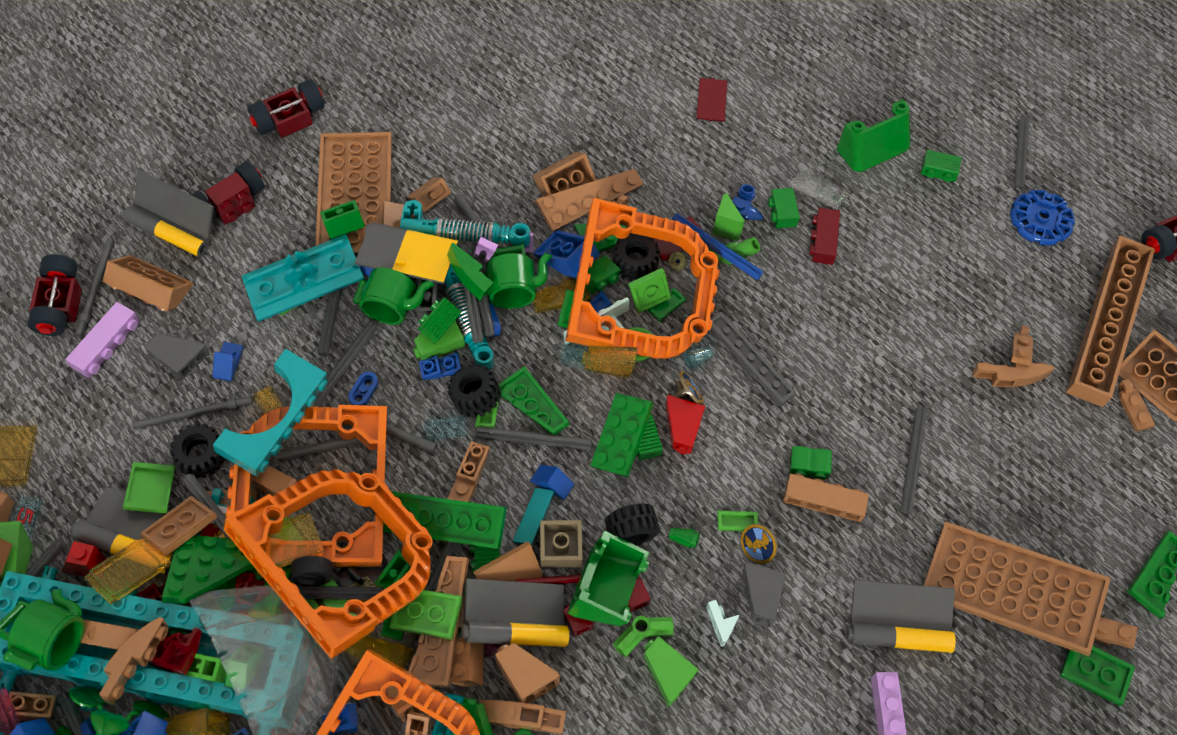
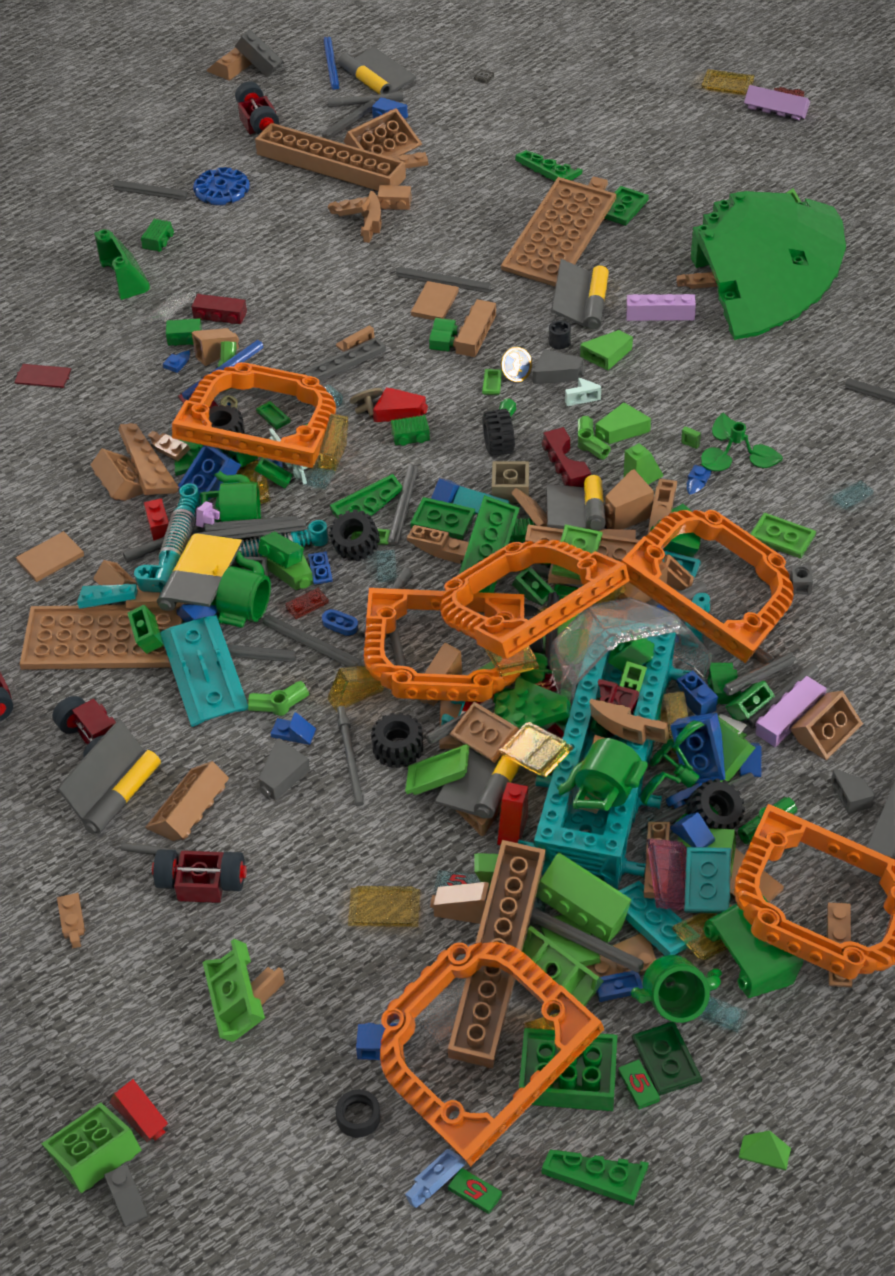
camera: 80 degrees left, 15 degrees down
lavender brick [65,302,140,378] -> none
teal arch [213,349,328,477] -> none
green slope [447,243,494,301] -> none
dark red bar [515,574,581,584] -> none
green windscreen [567,531,649,627] -> none
green plate [590,393,654,478] -> none
bright green tile [628,268,671,313] -> none
bright green slope [712,193,745,241] -> none
blue plate [738,184,756,200] -> none
none -> medium nougat tile [16,531,84,582]
none -> medium nougat hinge [57,893,85,949]
none -> teal wing [77,584,138,609]
none -> red brick [144,498,169,541]
none -> medium nougat slope [192,328,239,366]
none -> bright green piece [248,681,309,716]
none -> clear red plate [285,587,329,619]
none -> medium nougat panel [336,325,374,352]
none -> medium nougat brick [377,185,412,210]
none -> green plate [410,497,476,540]
none -> medium nougat tile [411,281,459,320]
none -> black piece [548,320,571,350]
none -> bright green slope [580,330,633,370]
none -> bright green slope [624,443,663,484]

